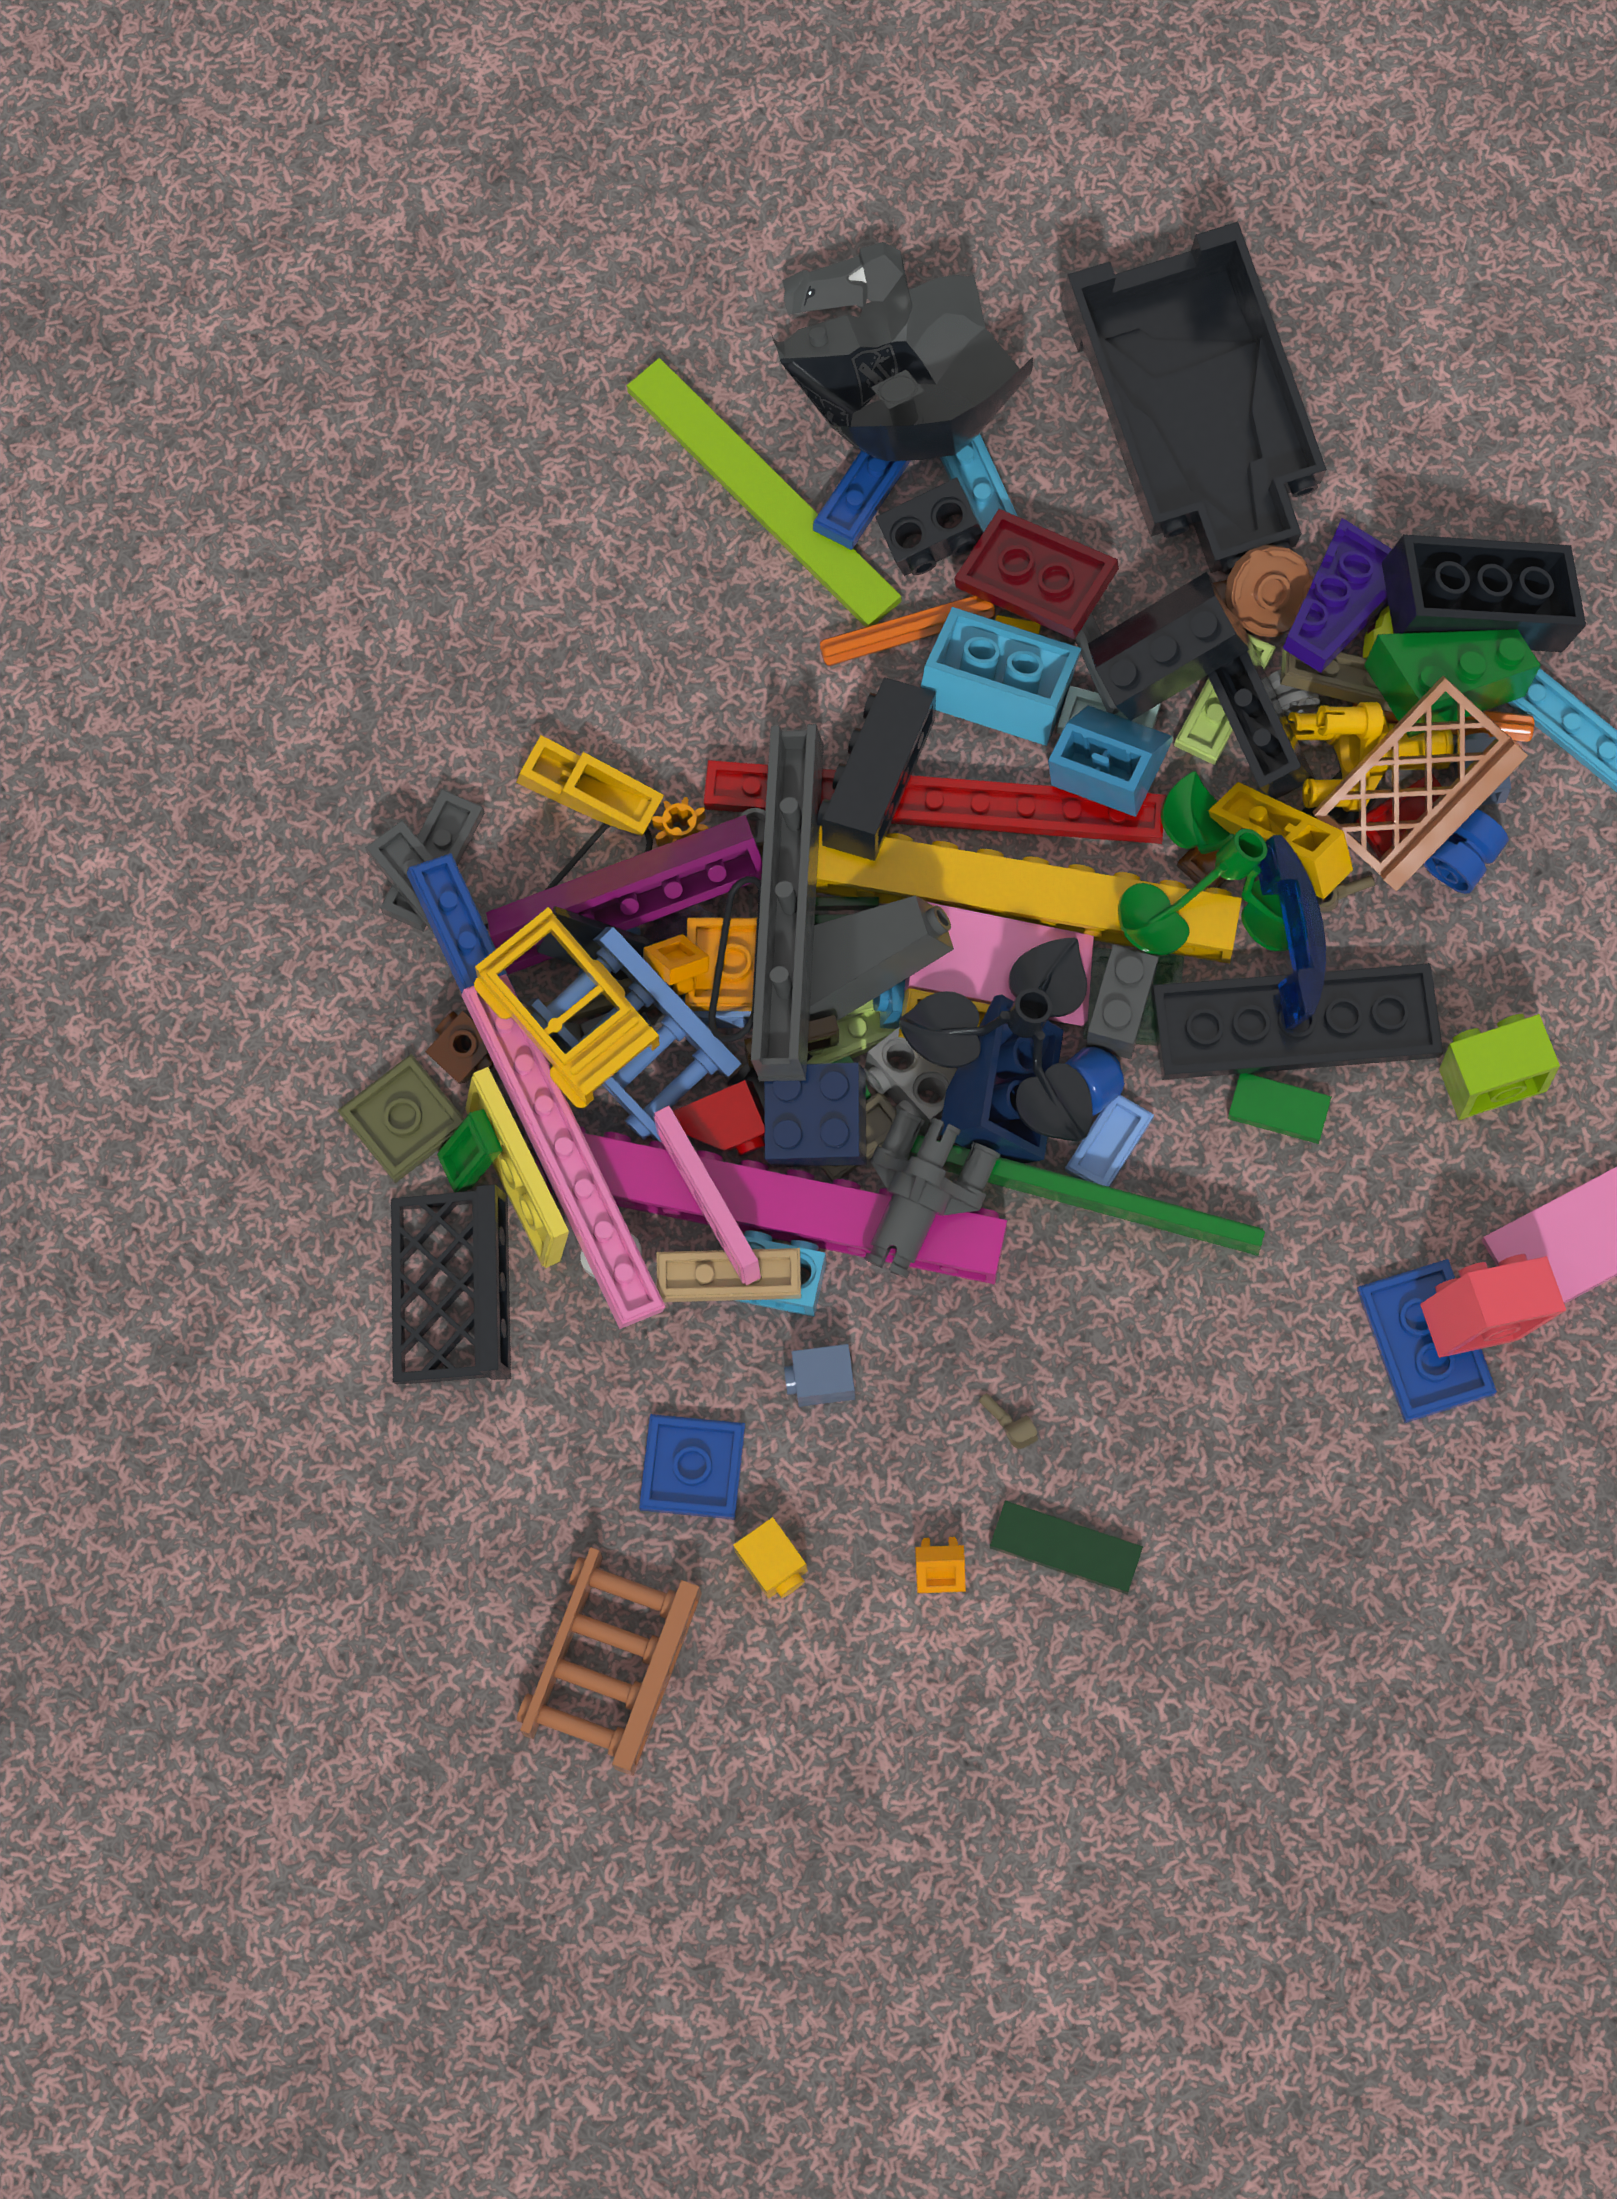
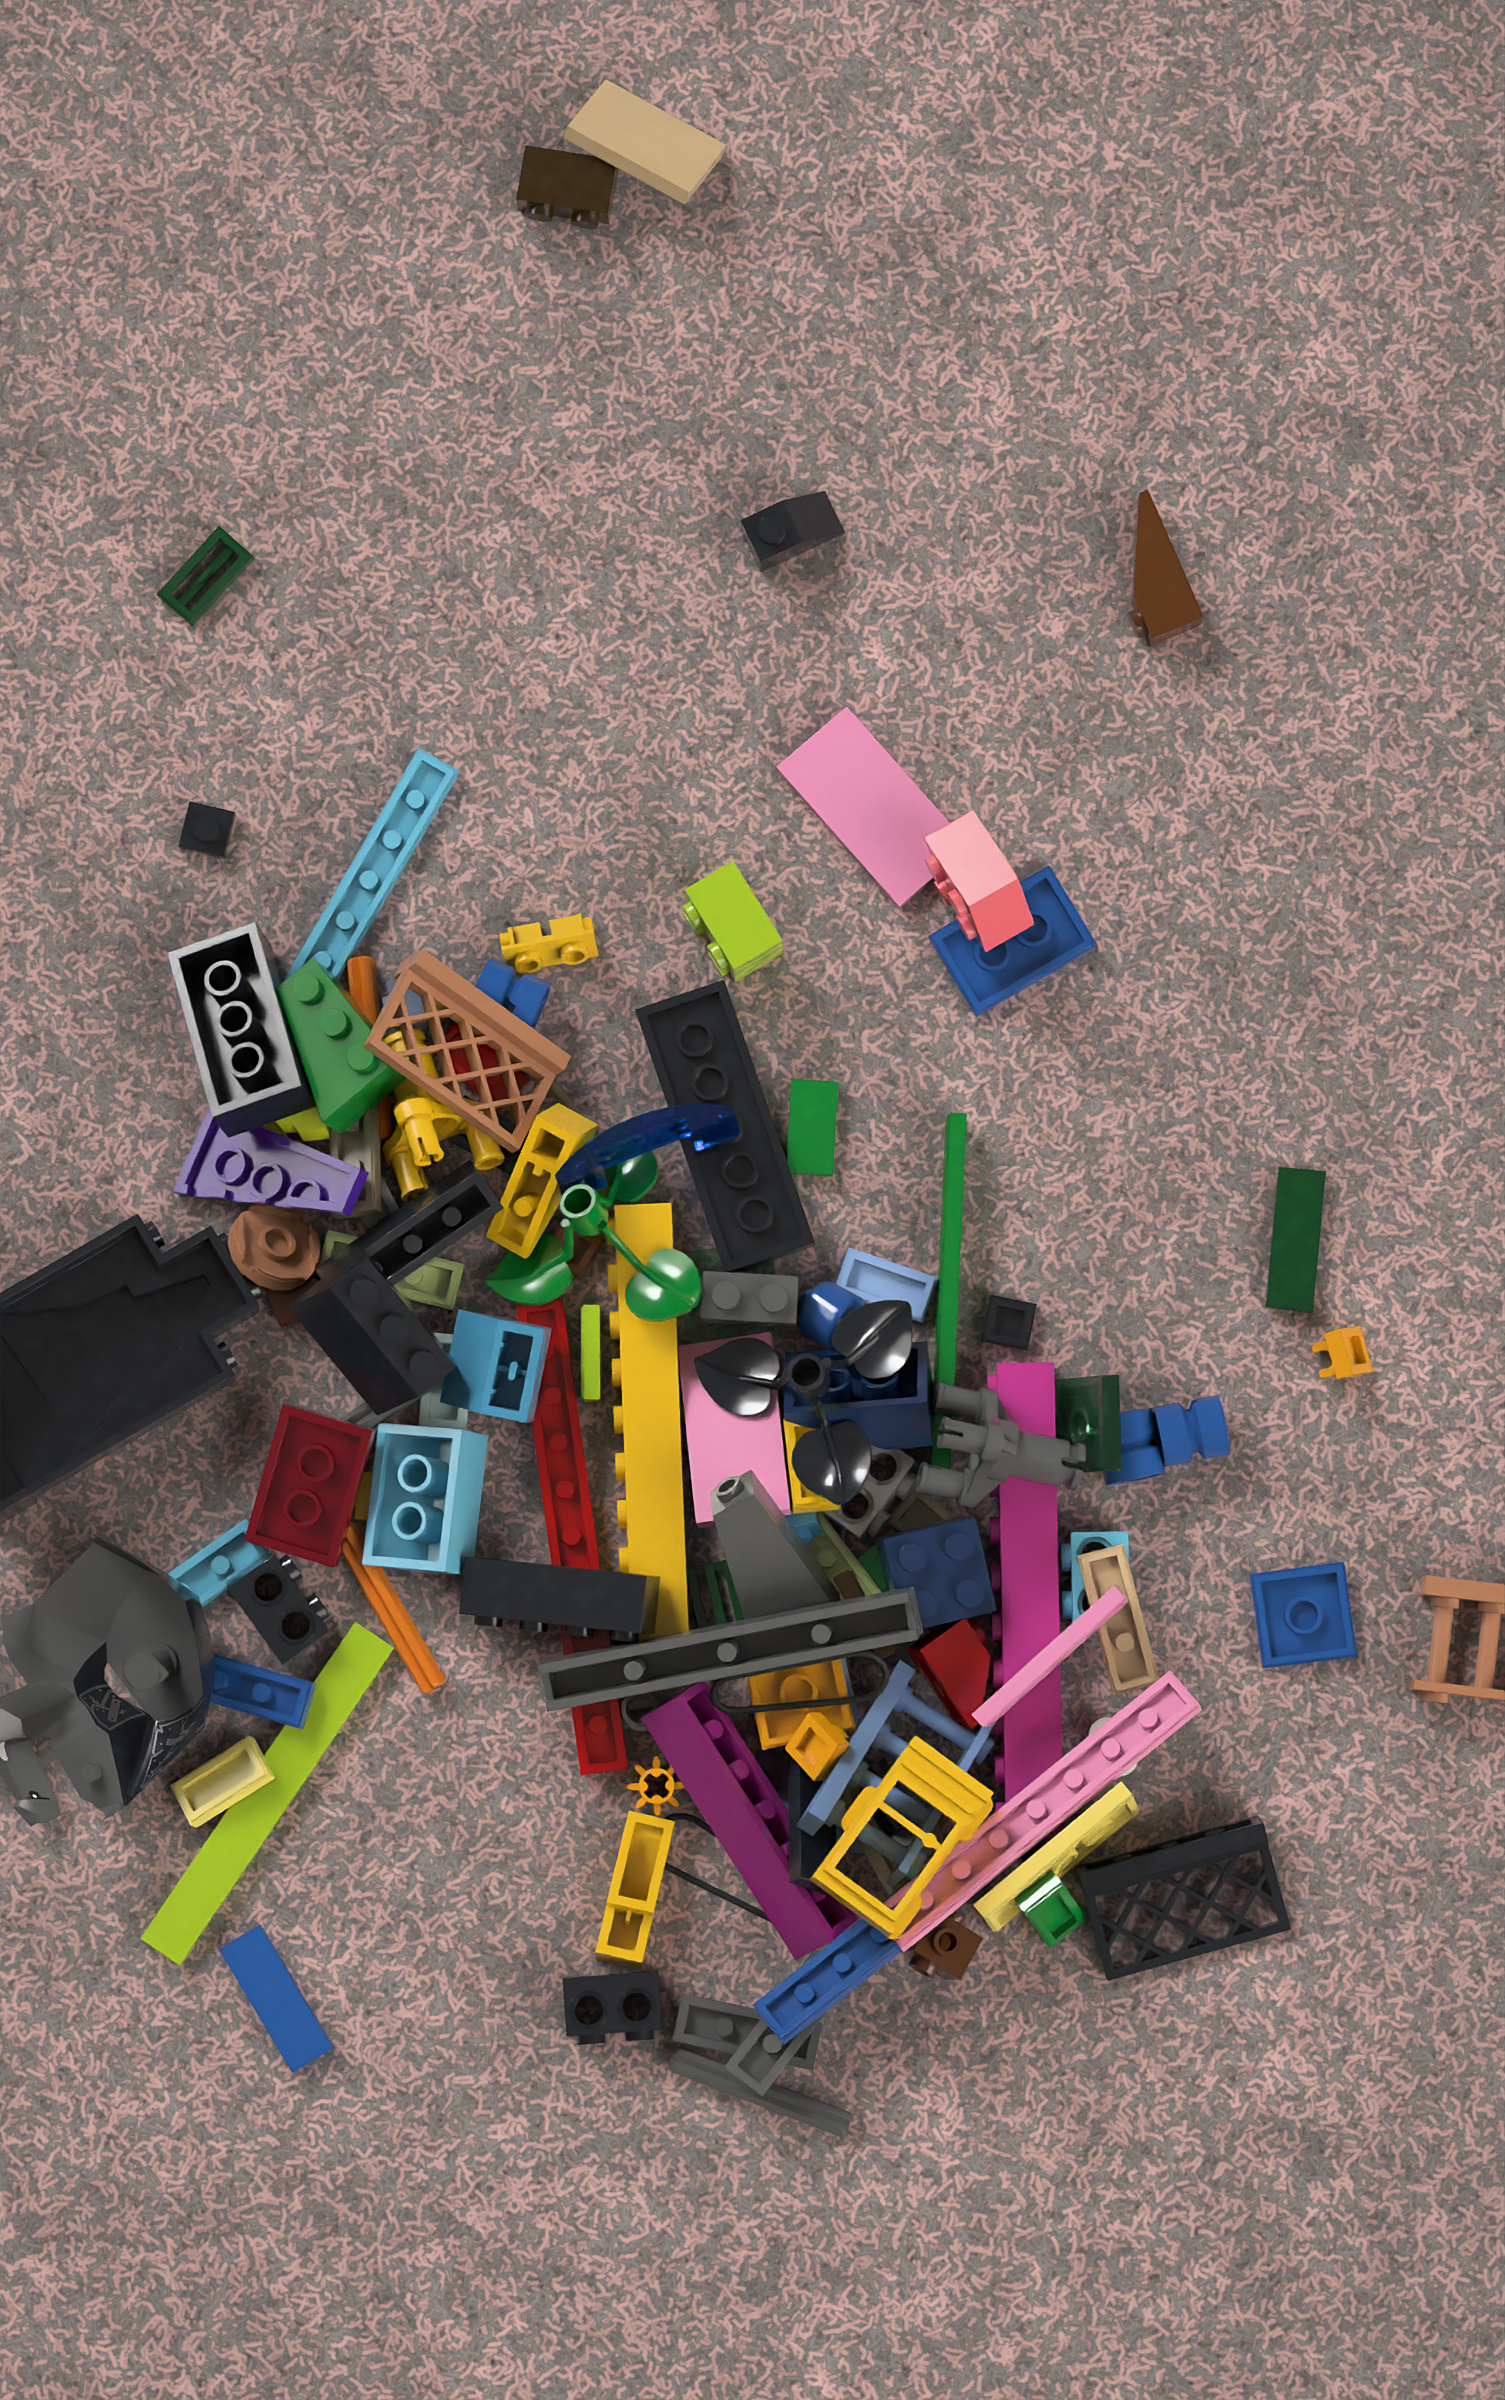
camera: 105 degrees left, 10 degrees up
olive tile [337,1054,464,1183] -> none
yellow brick [733,1517,808,1599] -> none
sand blue brick [784,1344,856,1407] -> none
dark tan hand [979,1393,1038,1449] -> none
none -> light yellow tile [170,1735,275,1828]
none -> blue tile [219,1924,334,2073]
none -> yellow hinge [499,913,599,974]
none -> black brick [562,1971,663,2045]
none -> lime tile [581,1305,602,1403]
none -> dark grey axle [670,2048,852,2137]
none -> black tile [981,1295,1037,1351]
none -> clear green tile [1055,1375,1122,1473]
none -> blue wheel [1092,1408,1166,1486]
none -> blue wheel [1152,1395,1230,1467]

